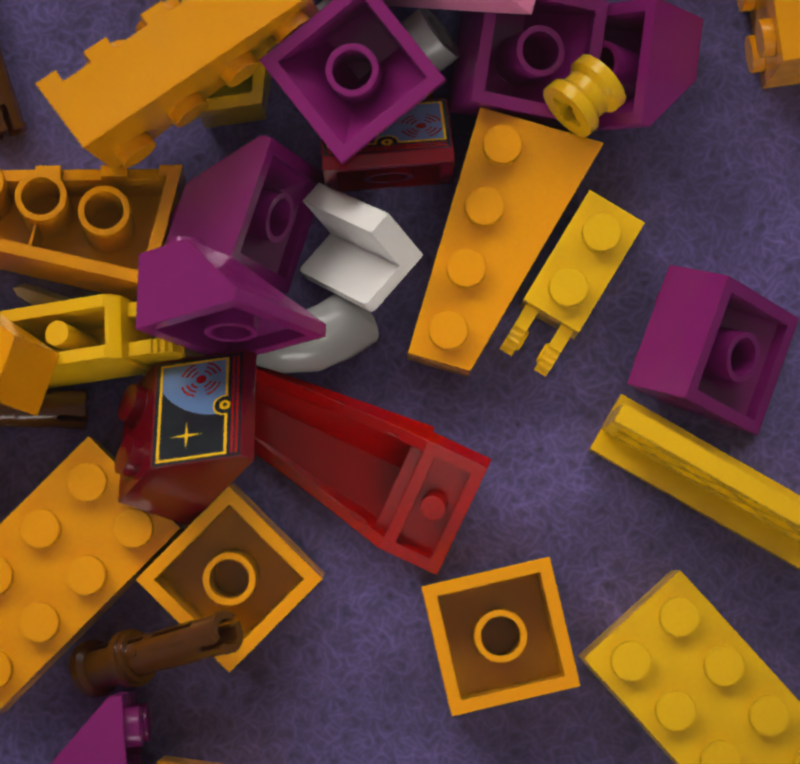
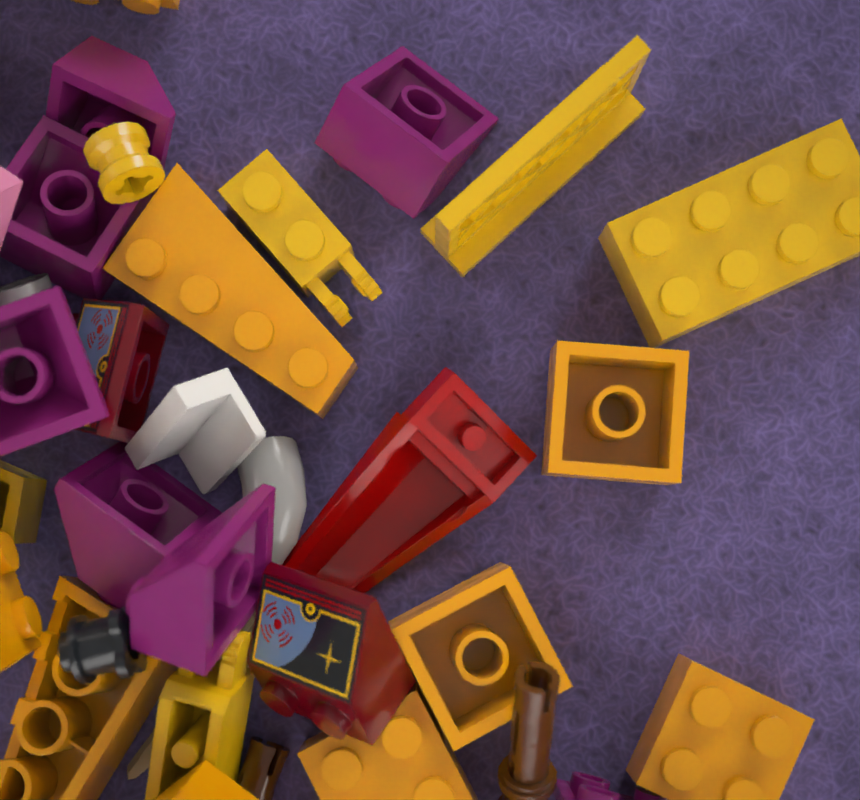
camera: 70 degrees left, 0 degrees up
none -> black brick [58,606,147,684]

